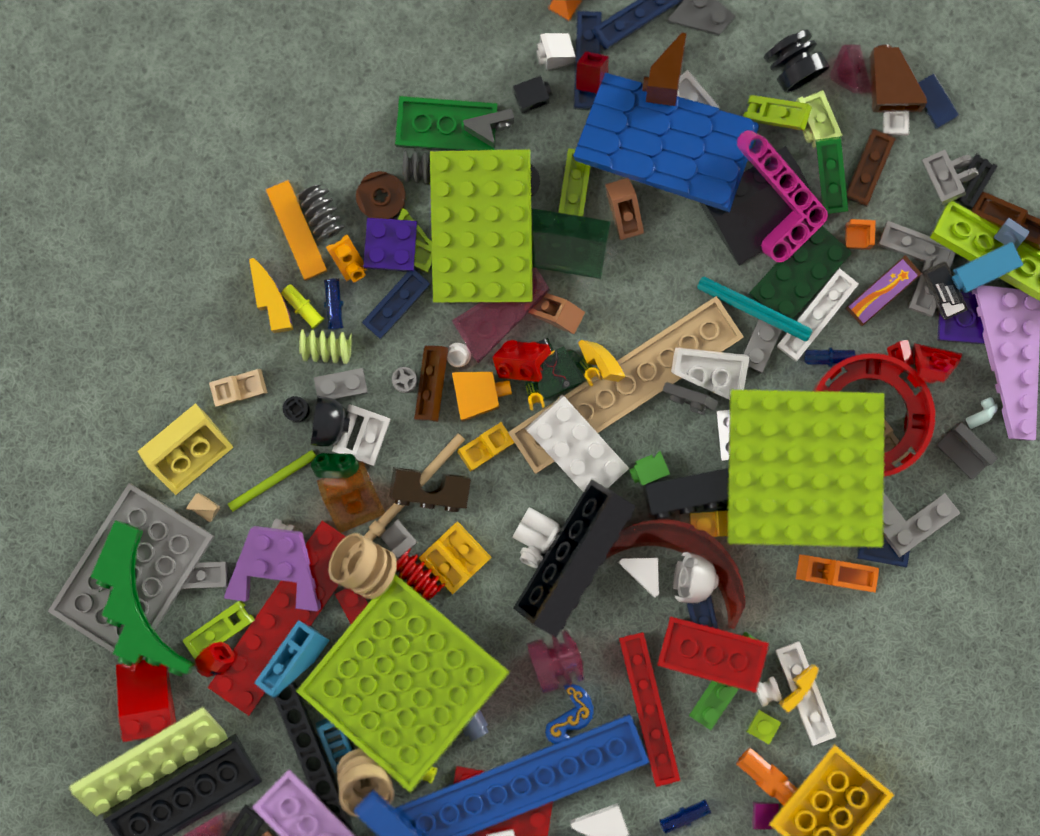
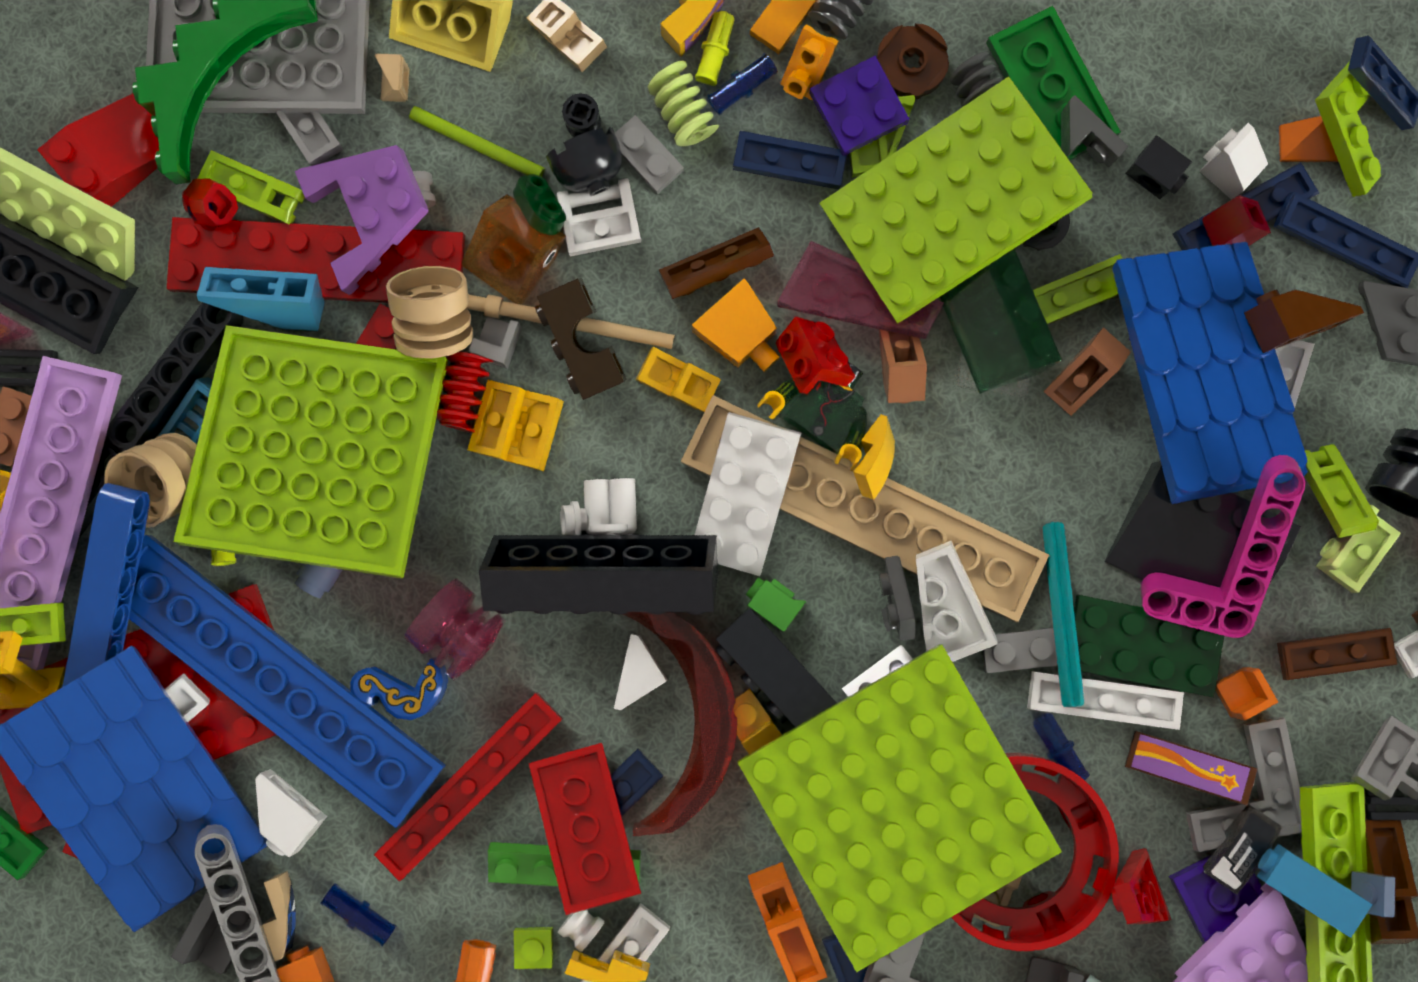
camera: 60 degrees right, 0 degrees up
light grey wheel [392,367,417,393] -> none
white plate [447,343,471,367] -> none
white cylinder [673,552,719,603] -> none
green plate [816,136,848,214] -> none
red plate [887,340,914,366] -> none

